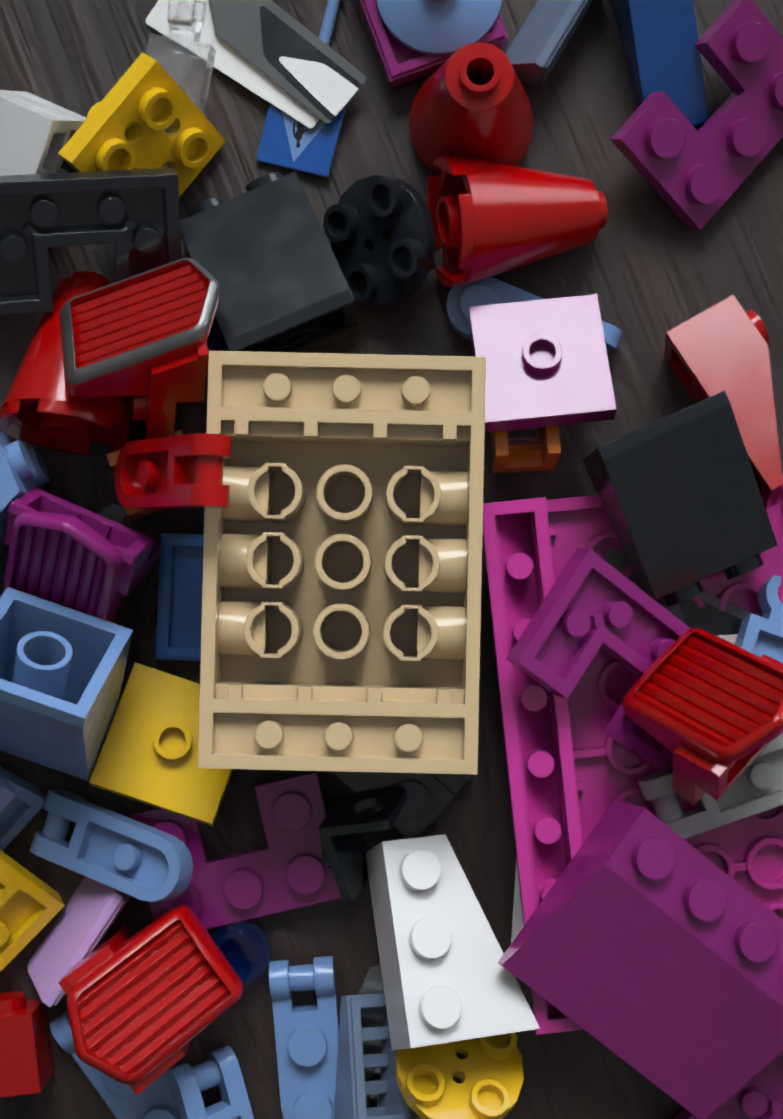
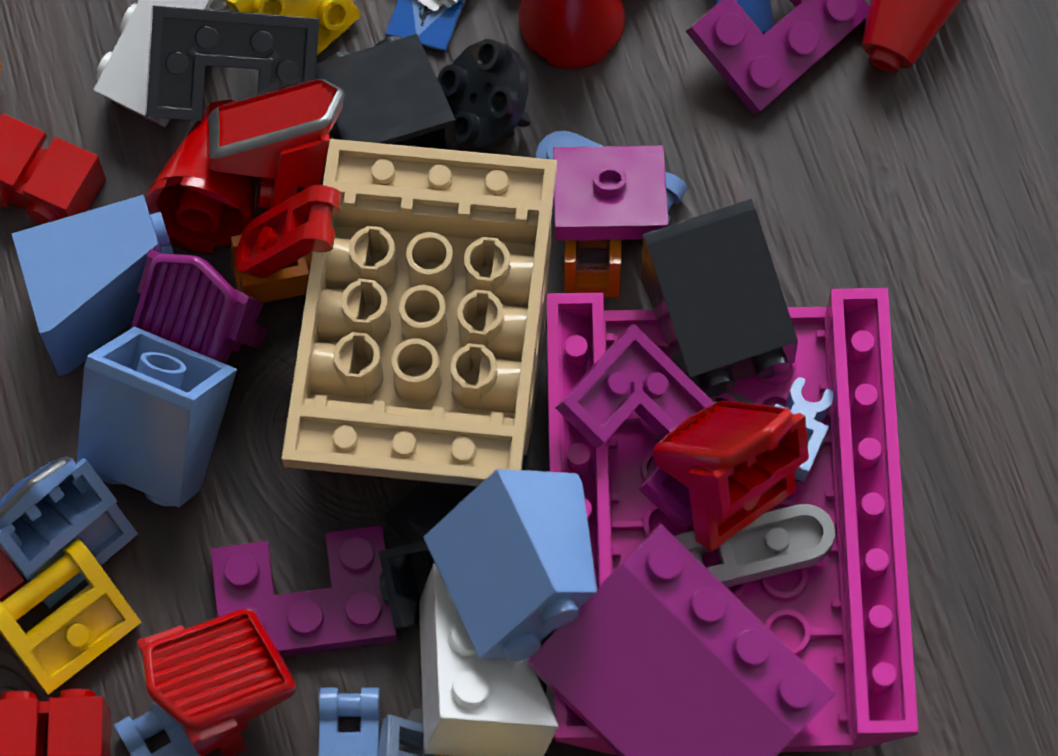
camera: 10 degrees right, 20 degrees down
lavender slope [27,876,131,1008] -> none
medium blue plate [30,788,193,902] -> none
yellow plate [89,662,233,827] -> none
blue tile [155,533,204,661] -> none
clear blue plate [212,920,271,985] -> none
red cone [426,155,608,287] -> none
slope [664,295,783,510] -> none
none -> medium blue slope [424,469,597,662]

